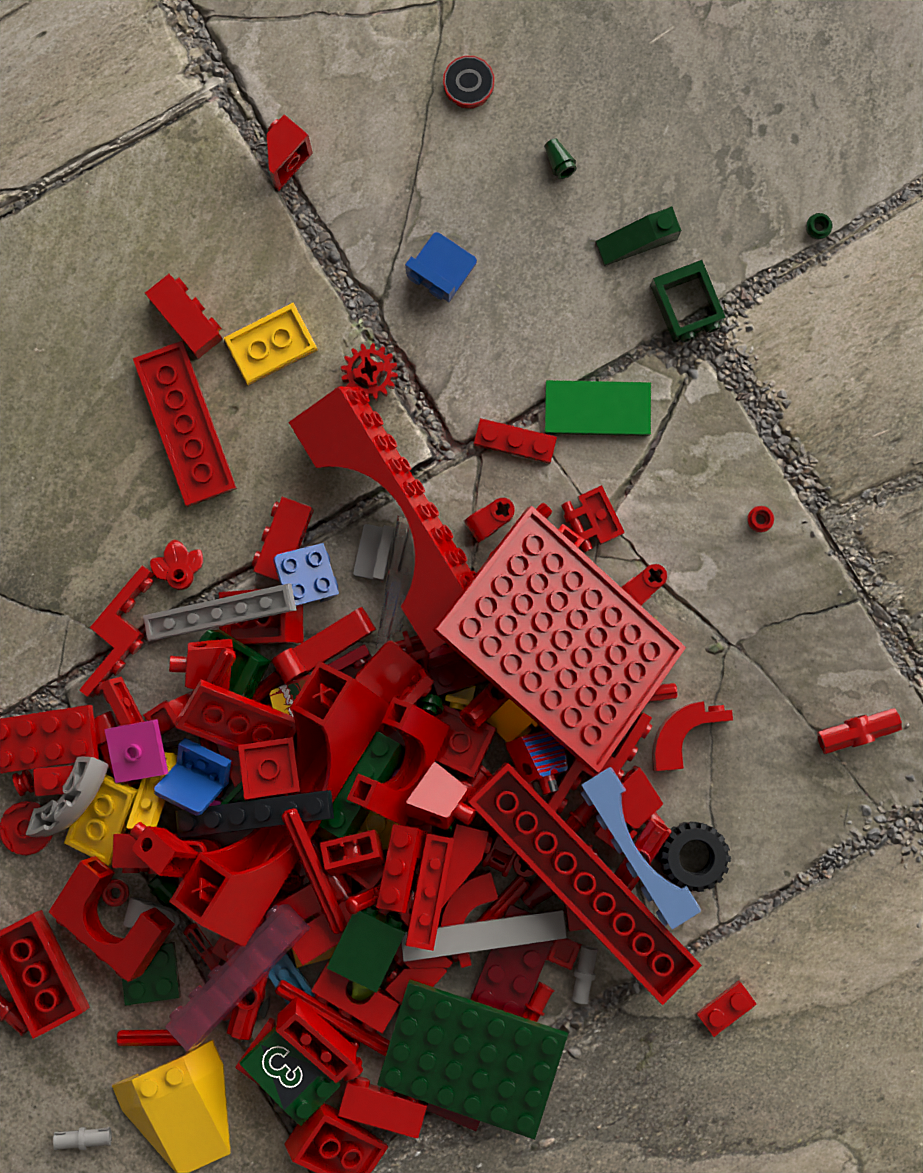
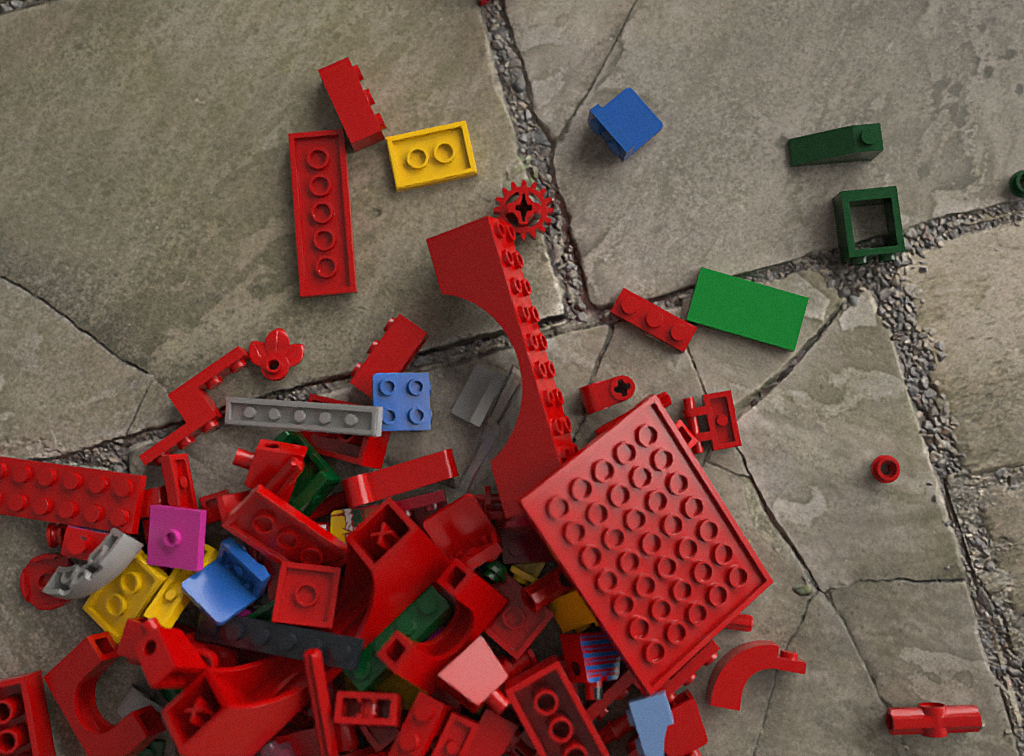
camera: 20 degrees right, 0 degrees up
red plate [101,879,129,907] -> none
dark green cone [544,138,577,179] -> none
red piece [621,564,667,605] -> none

